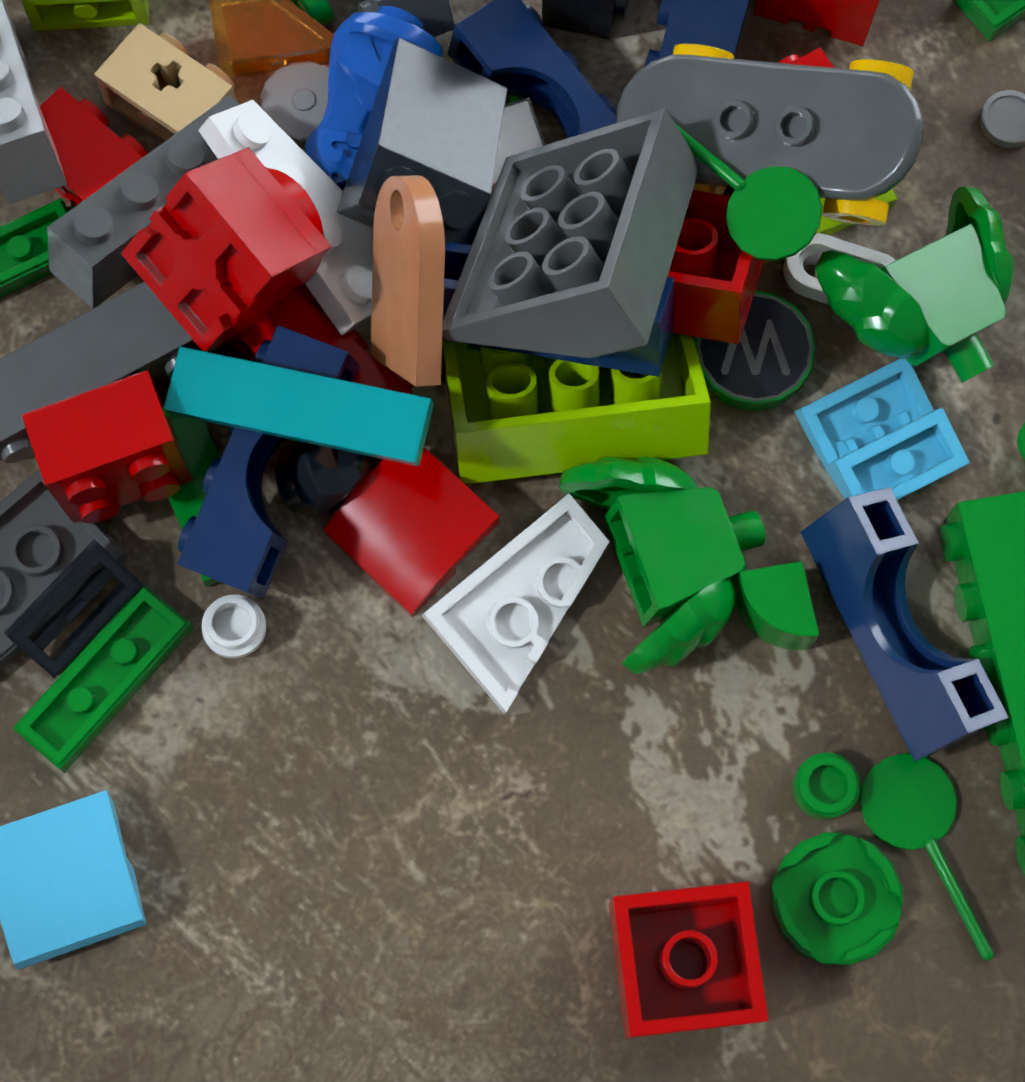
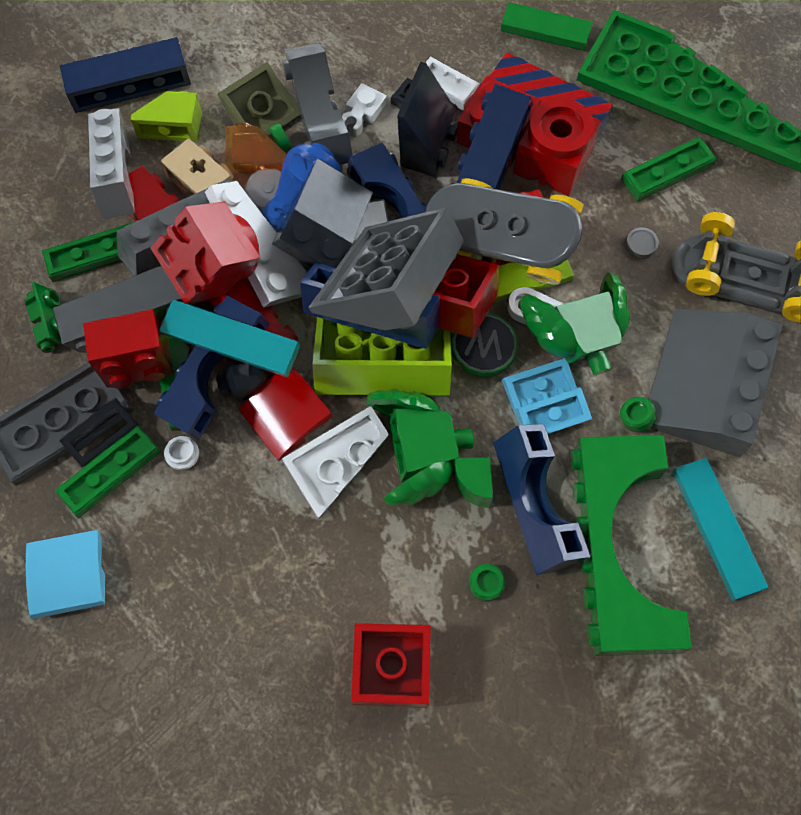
camera: 10 degrees right, 5 degrees down
nougat tile [371,175,445,387] -> none
green piece [655,110,823,261] -> none
green tile [770,832,903,966] -> none
green piece [859,753,994,961] -> none

